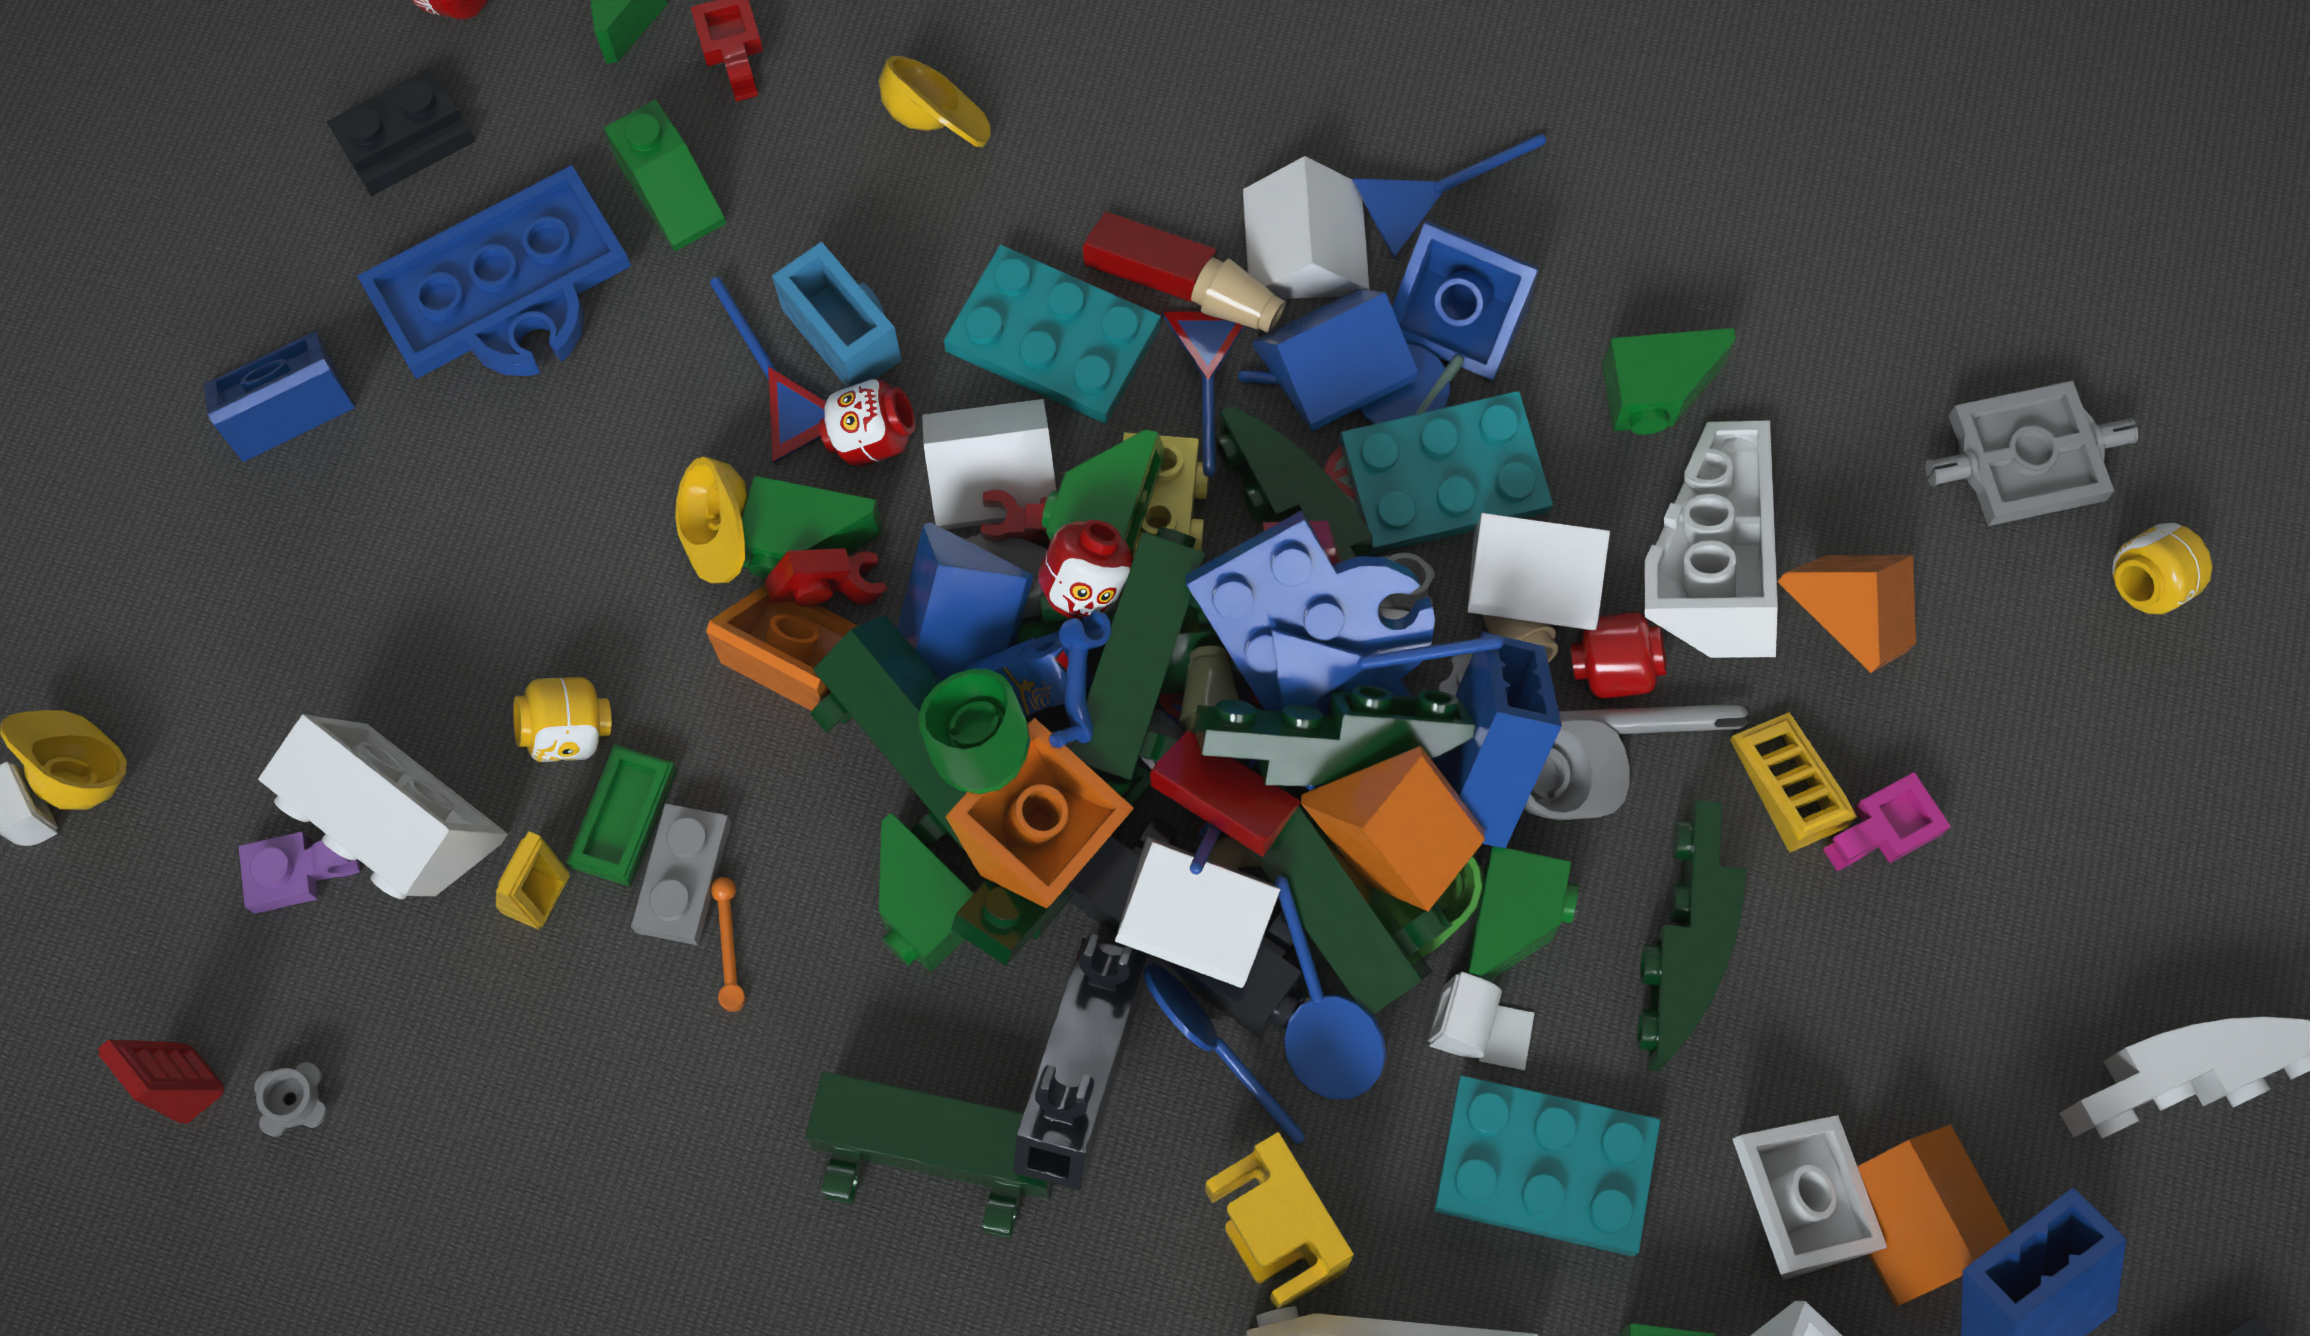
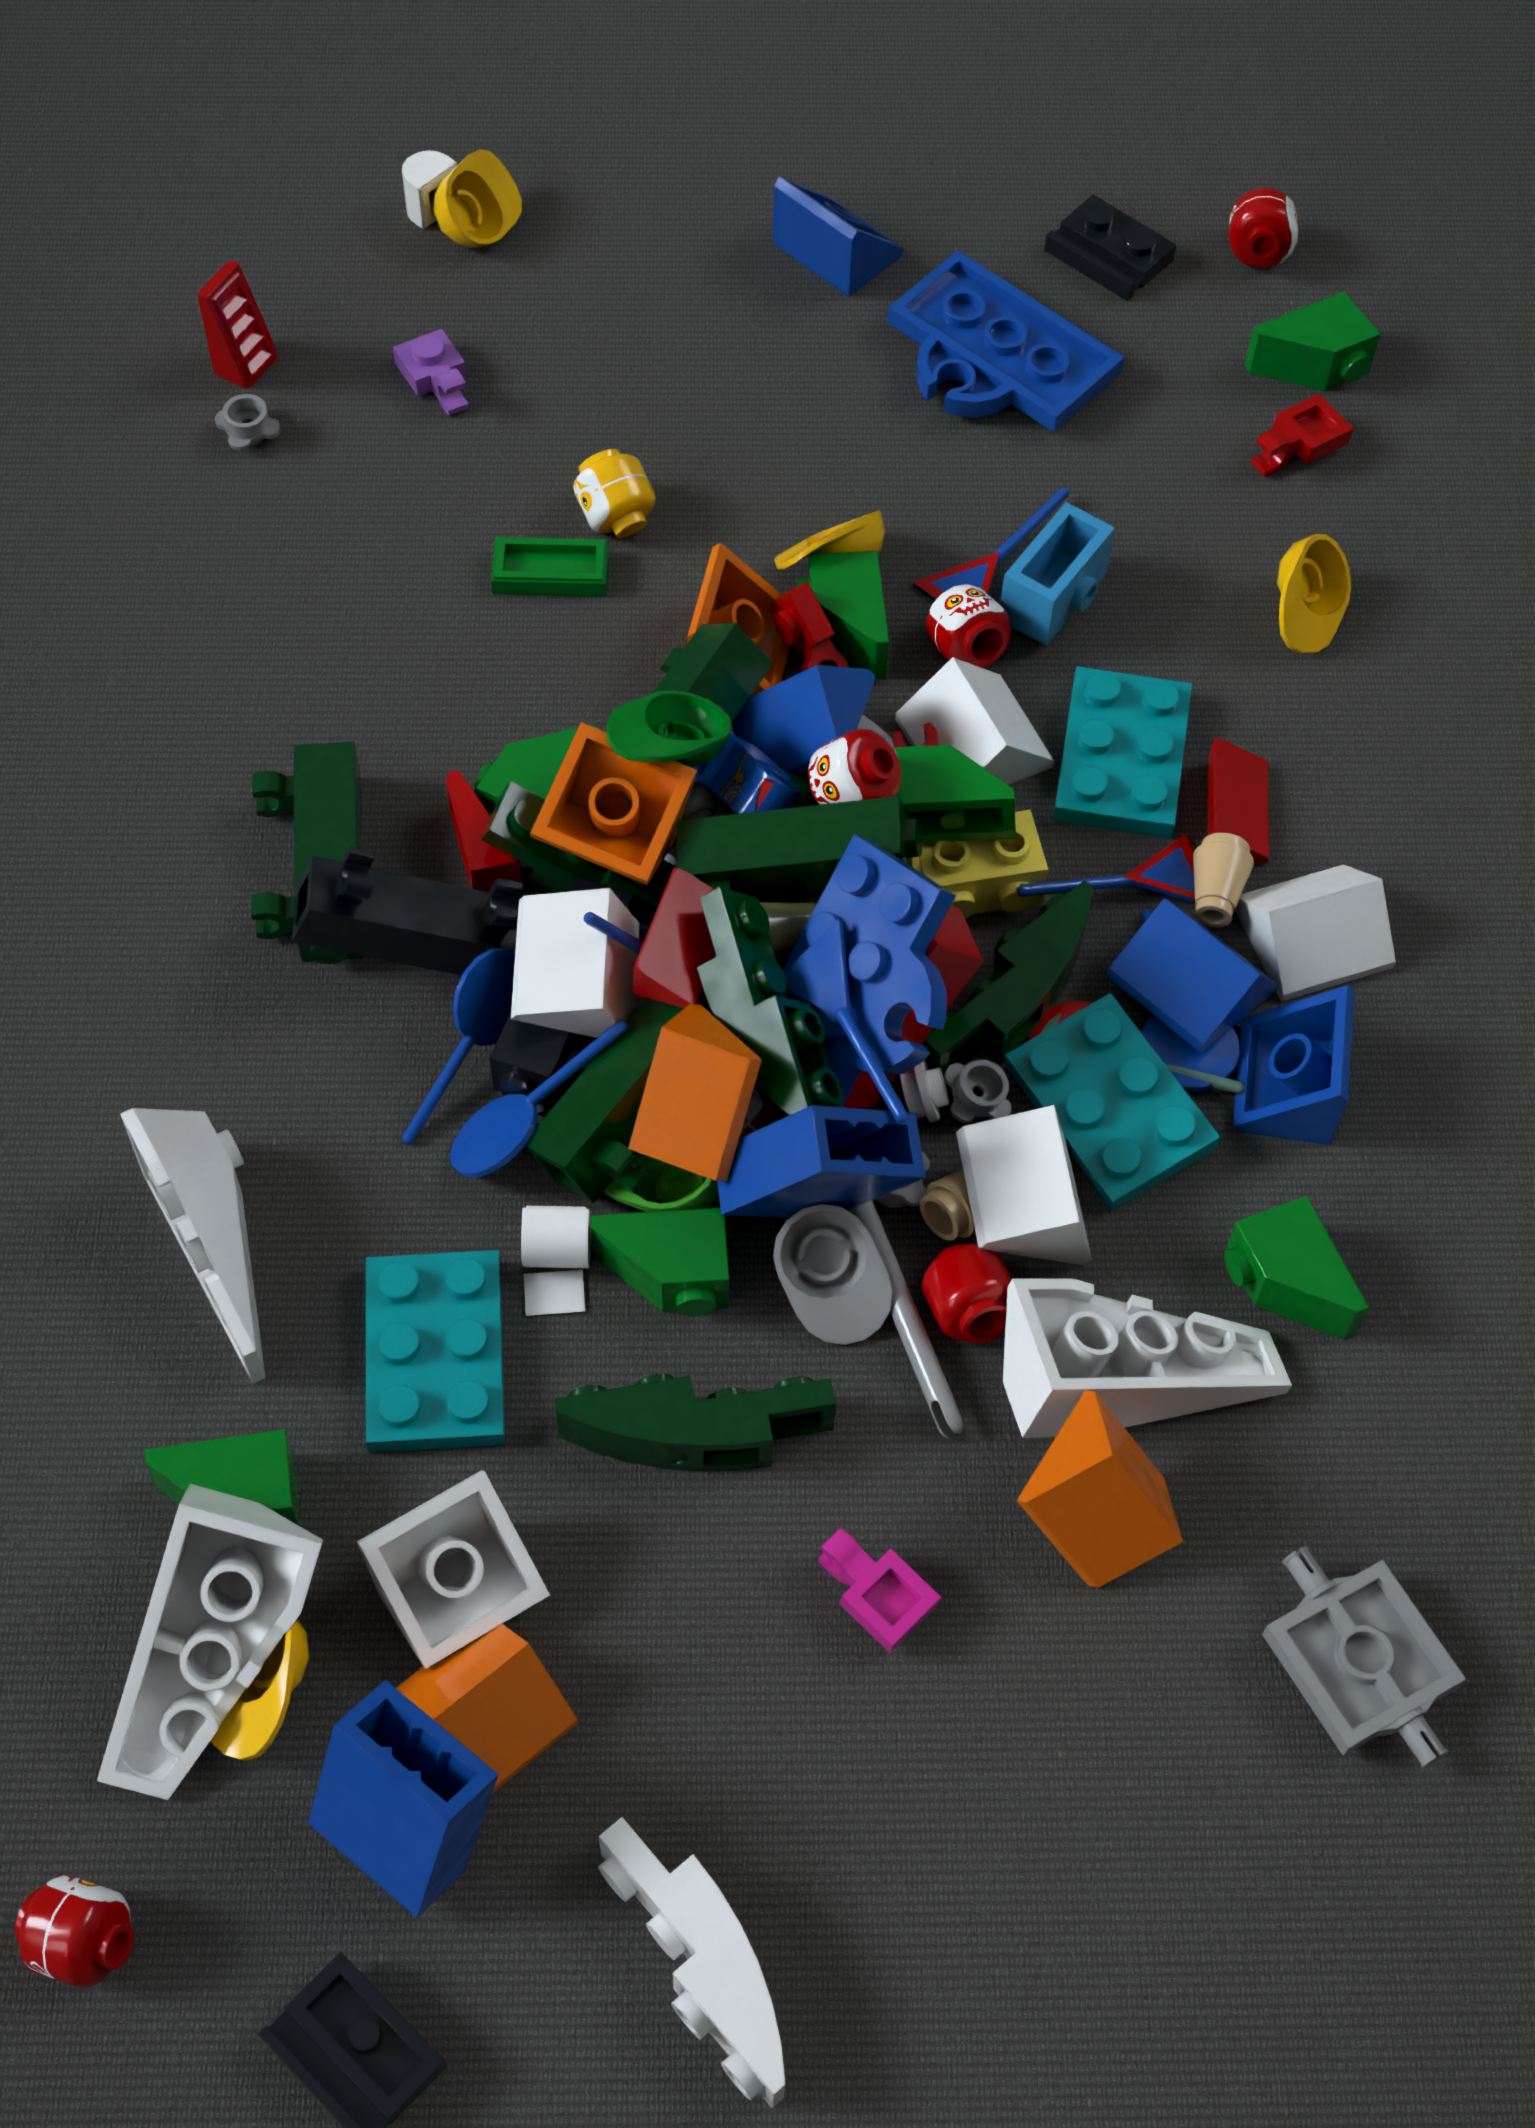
camera: 70 degrees right, 10 degrees down
white slope [258,714,508,899] -> none
yellow slope [496,831,570,930] -> none
green slope [604,99,726,252] -> none
light grey plate [631,803,732,946] -> none
orange hinge [710,877,746,1012] -> none
blue piece [1049,611,1111,748] -> none
yellow panel [1205,1132,1354,1309] -> none
blue piece [1352,134,1547,258] -> none
yellow slope [1730,712,1857,853] -> none
yellow head [2112,523,2213,614] -> none
none -> red slope [445,770,523,896]

